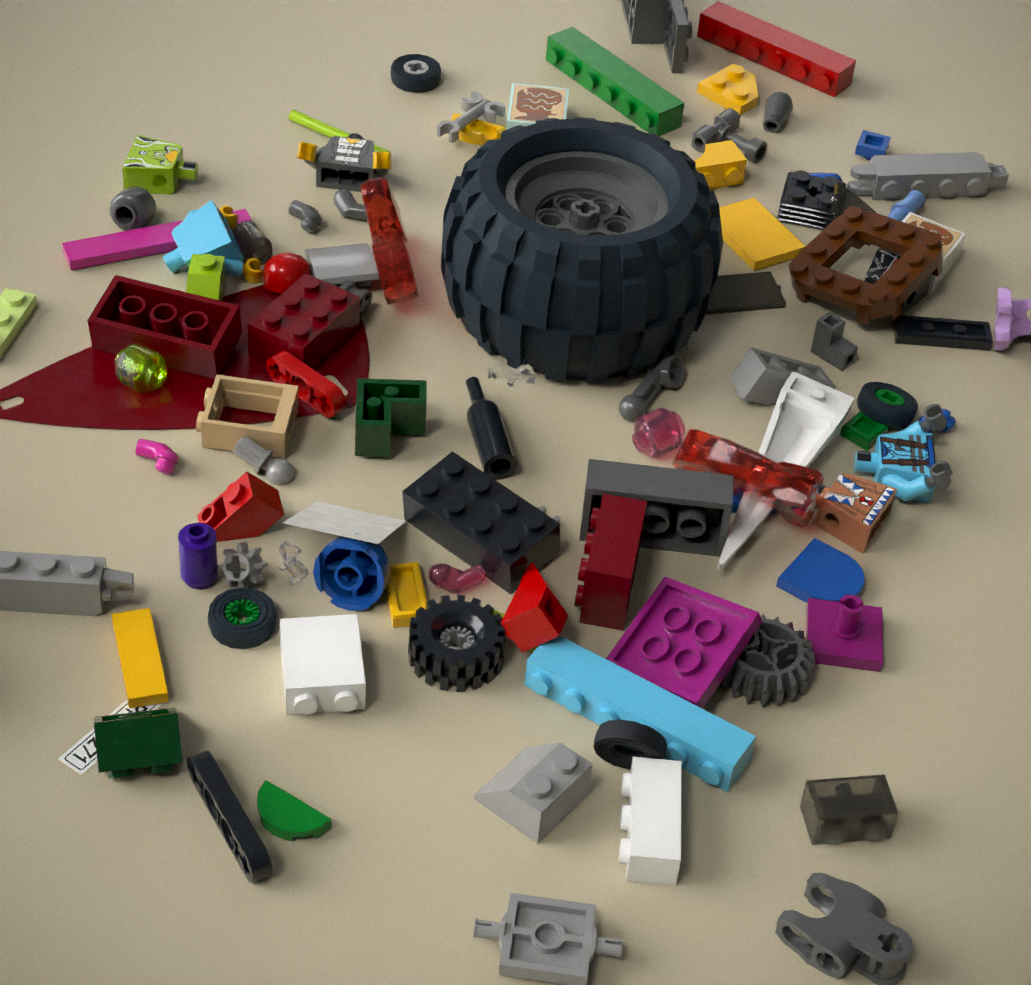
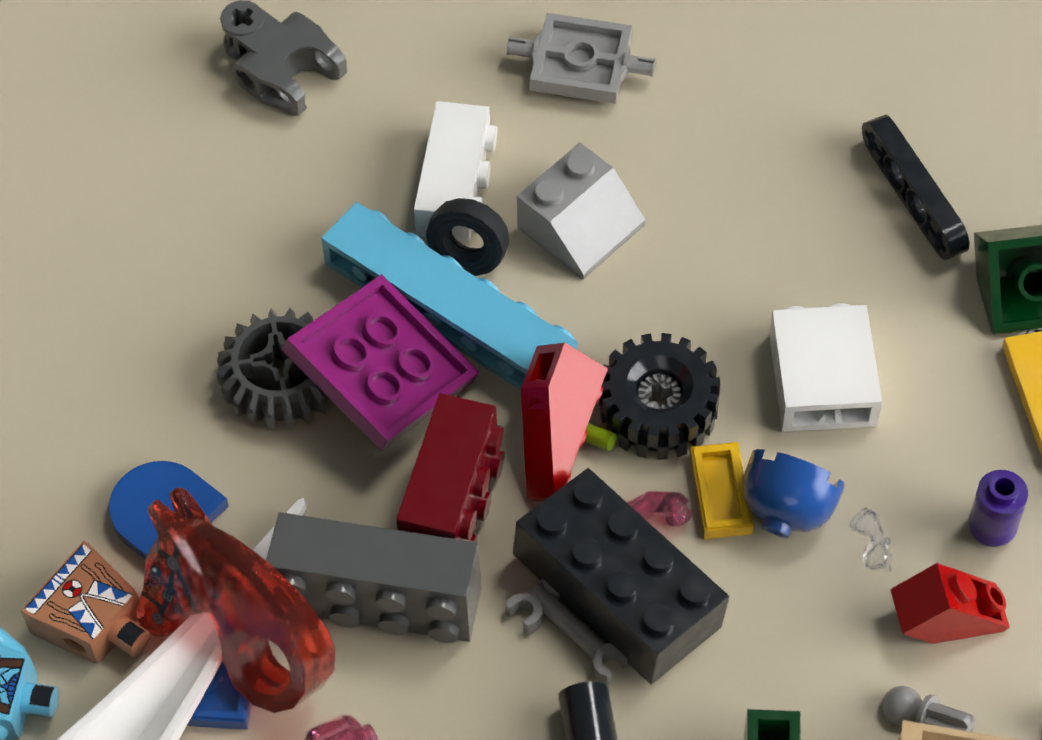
camera: 170 degrees left, 15 degrees up
black bush [208,587,277,649] -> none
light grey gear [218,542,268,588] -> none
green tile [257,780,331,841] -> none
white sticker [283,501,406,544] -> none
clear smoke brick [800,774,898,845] -> none
magenta tile [805,595,883,672] -> none

